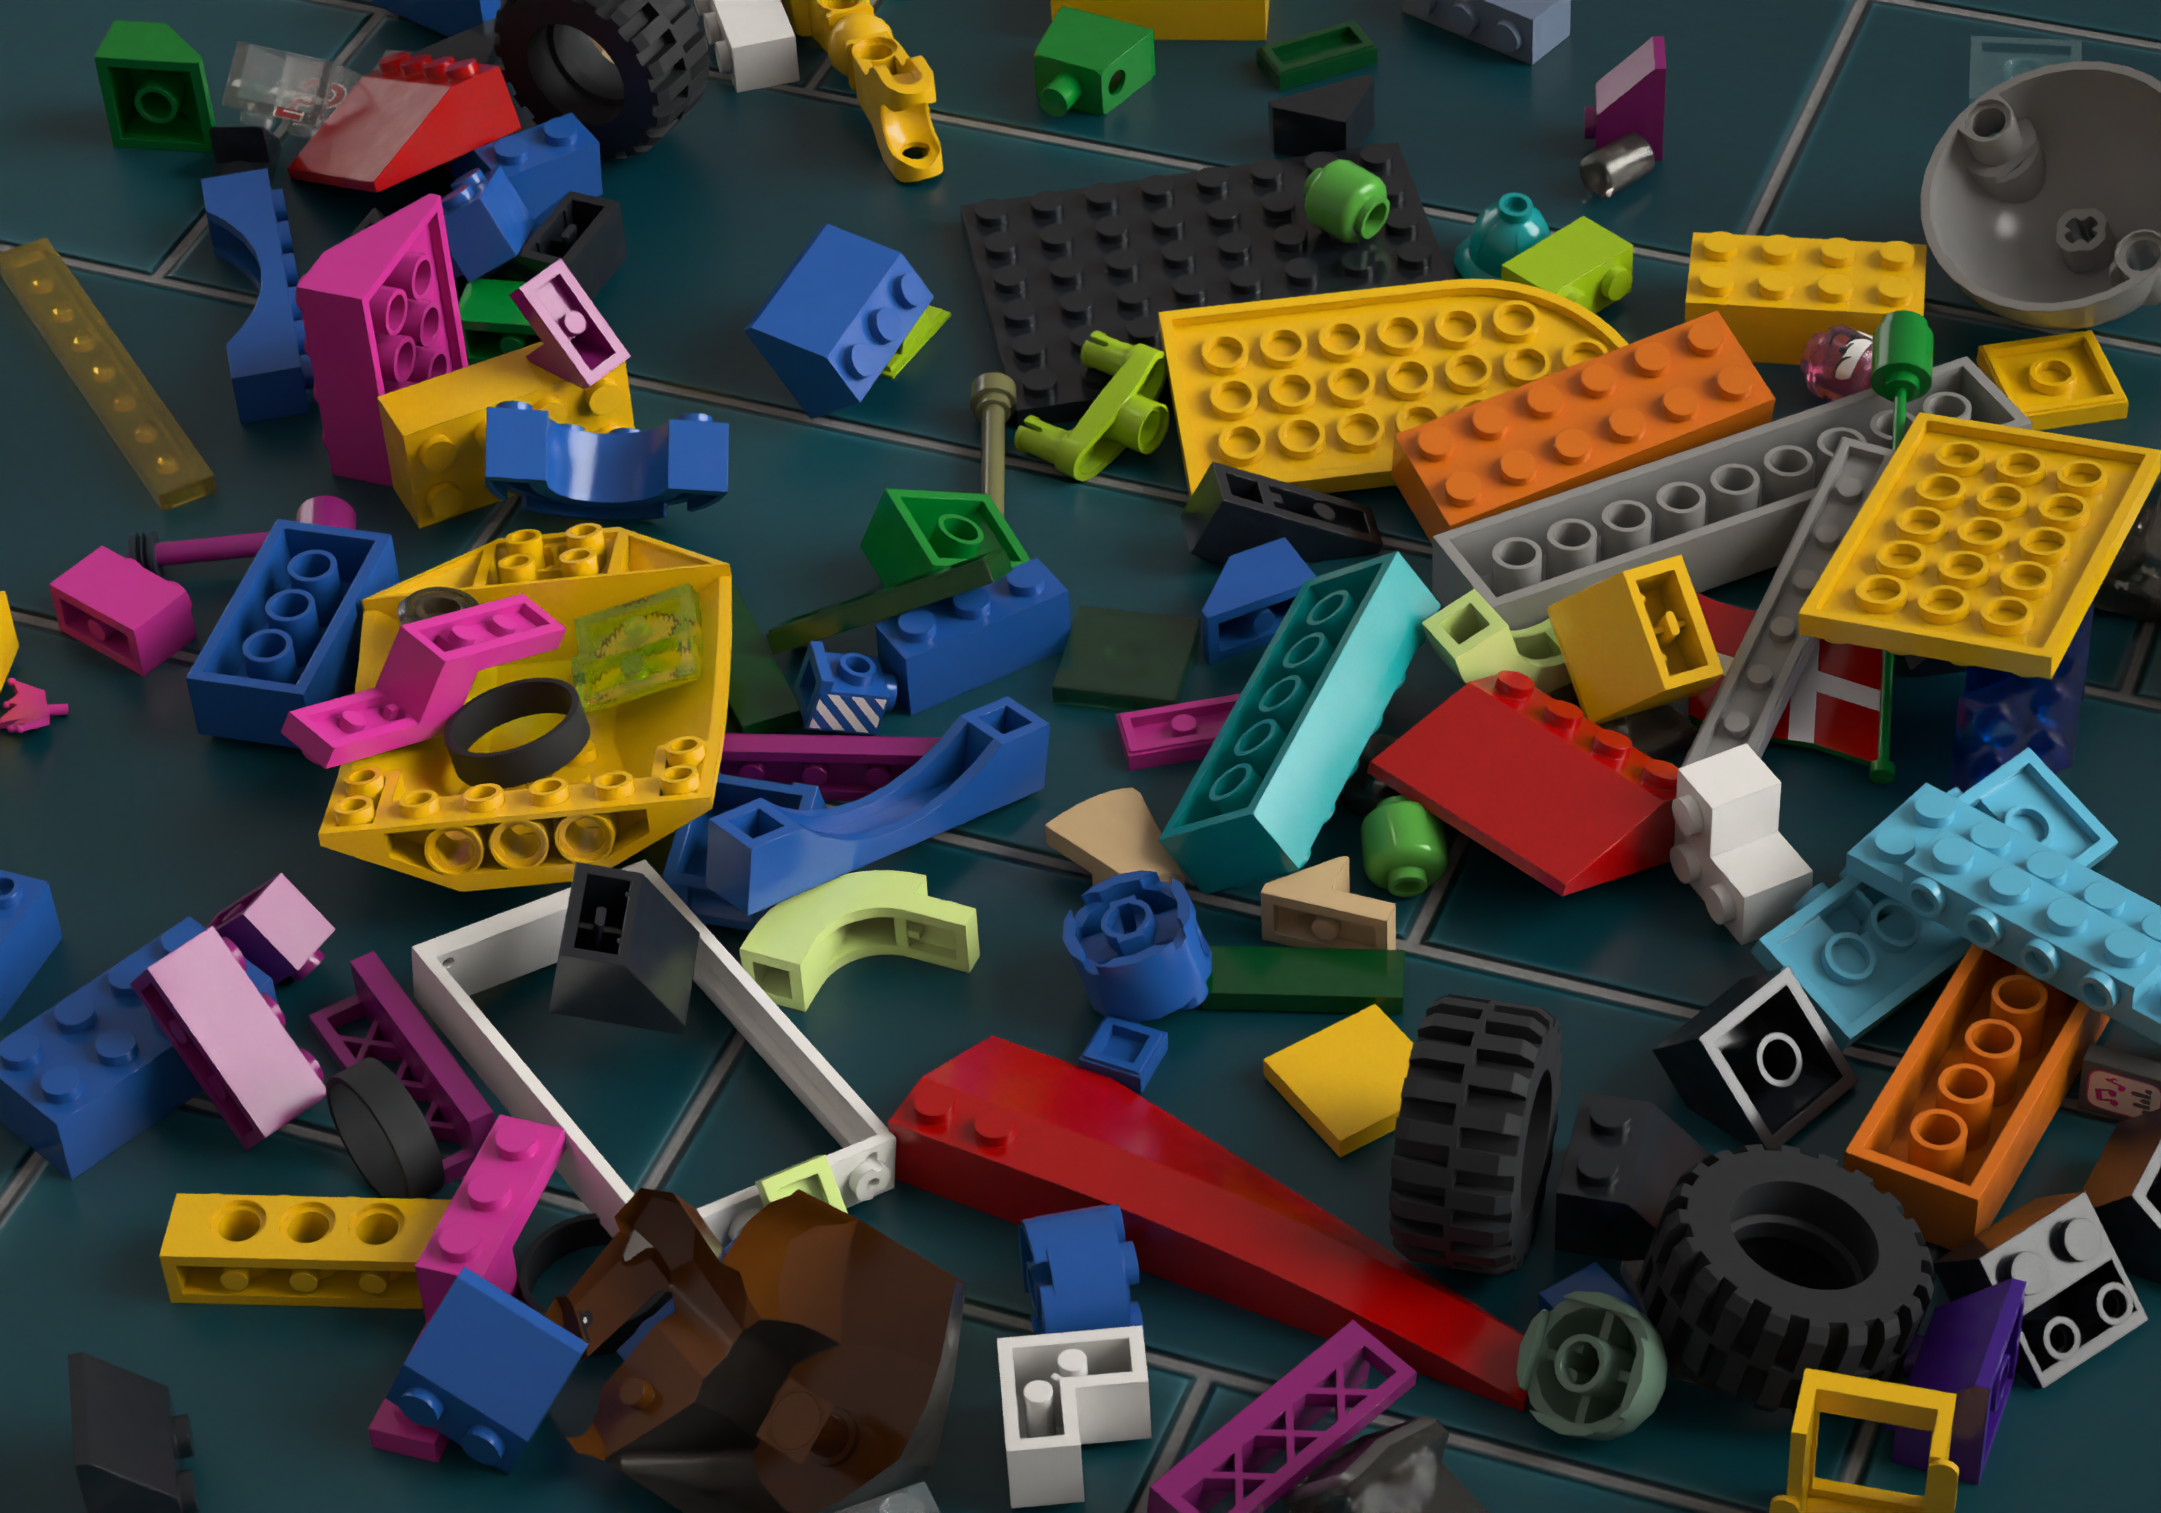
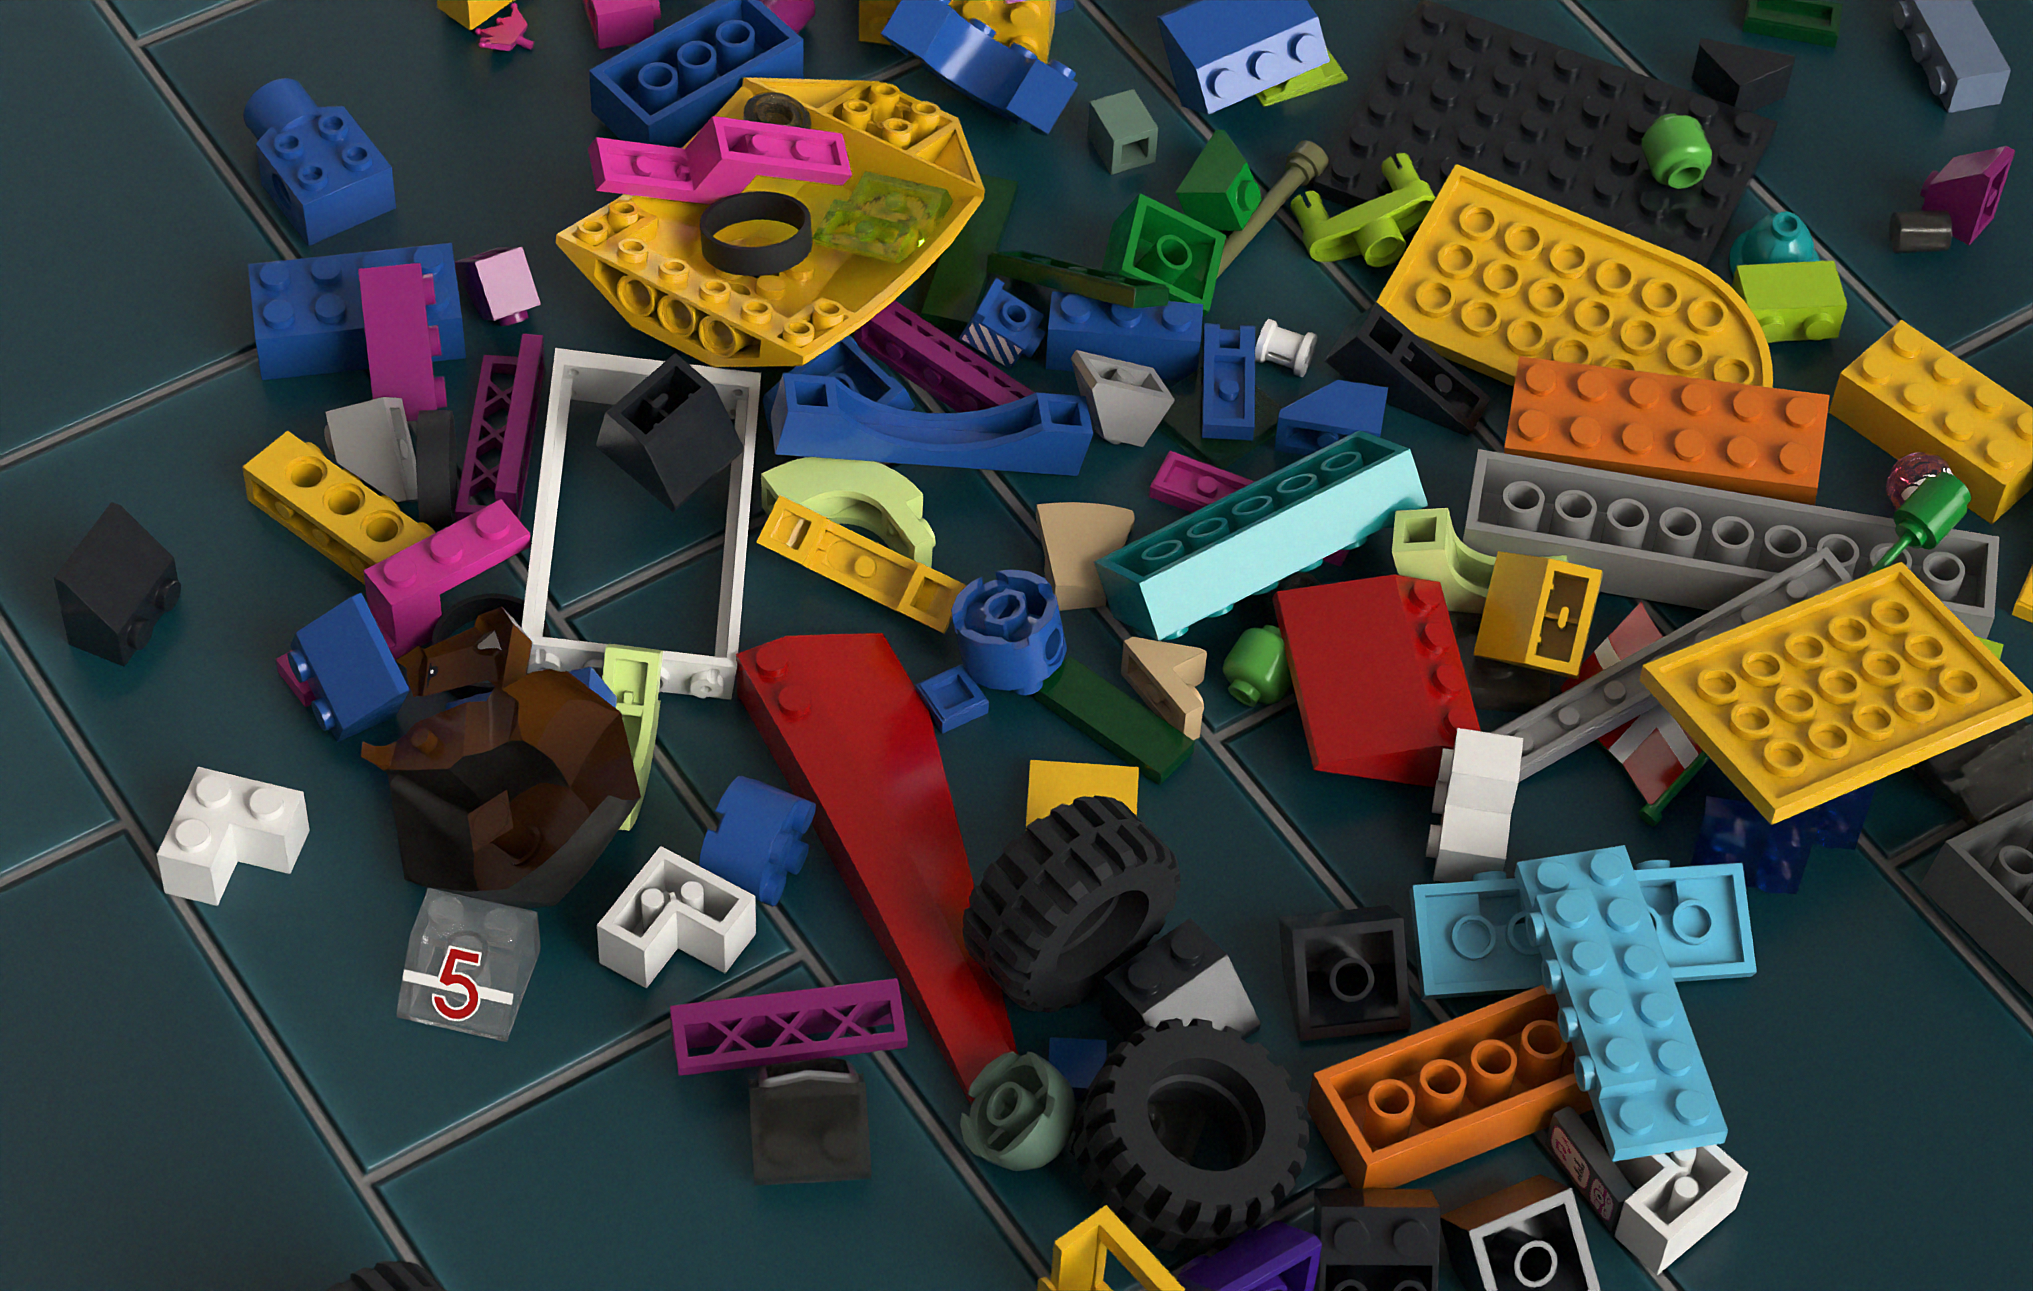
camera: 30 degrees right, 10 degrees up
none -> light grey slope [324,397,418,502]
none -> yellow slope [756,495,967,634]
none -> light grey slope [1071,350,1175,447]
none -> sand green brick [1087,89,1158,175]
none -> green slope [1175,129,1262,231]
none -> blue plate [1202,323,1255,441]
none -> white bush [1255,319,1317,377]

